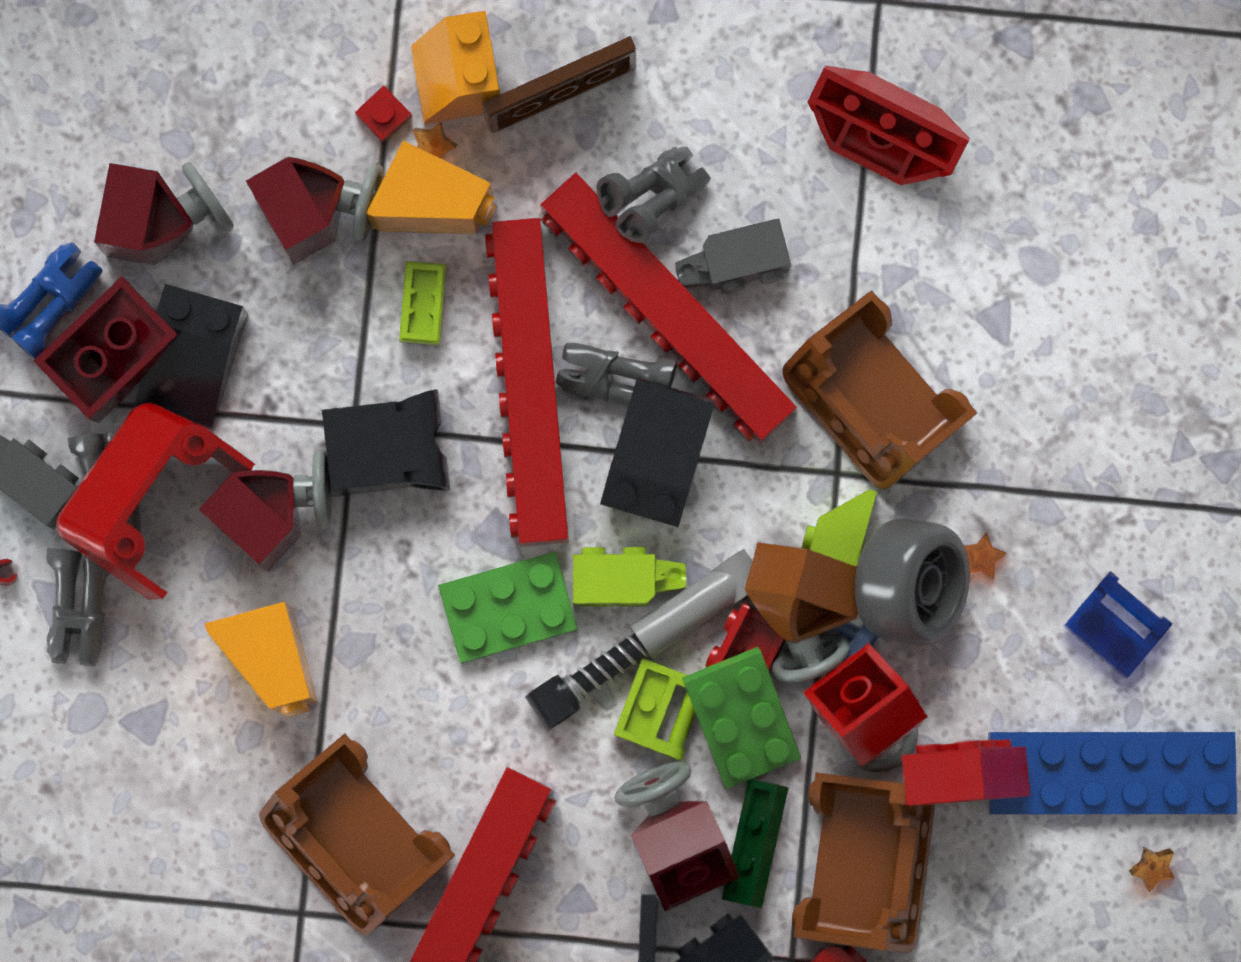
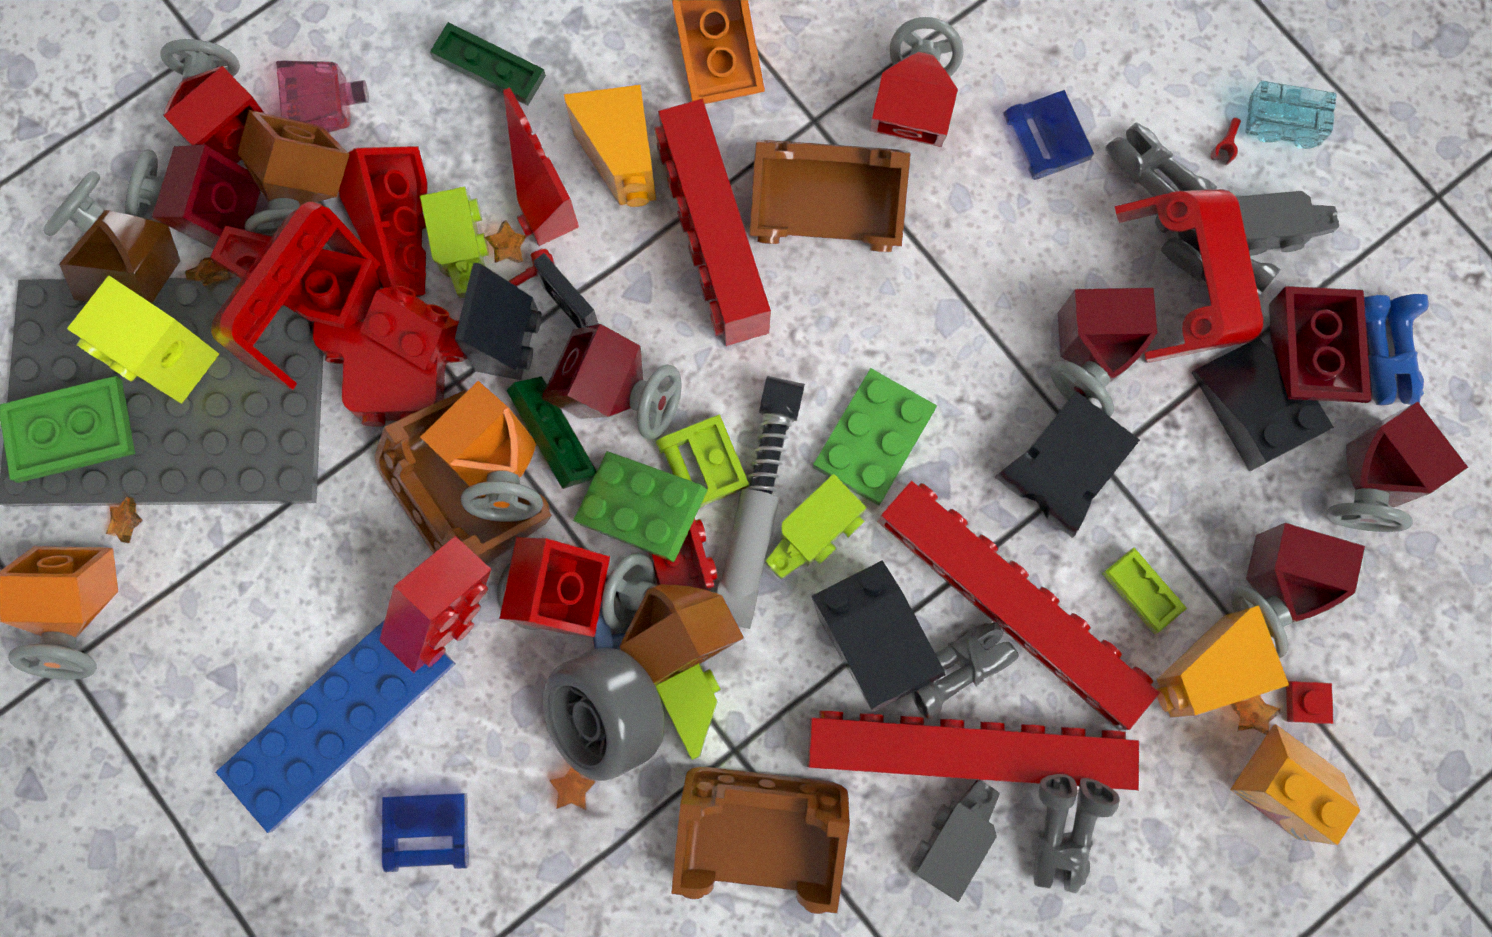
camera: 135 degrees right, 5 degrees down
light orange slope [204,602,318,717] -> none
reddish brown tile [482,36,636,133] -> none
clear orange piece [1128,846,1175,892] -> none
none -> orange piece [420,381,543,522]
none -> red piece [870,17,964,147]
none -> clear blue plate [1003,90,1094,180]

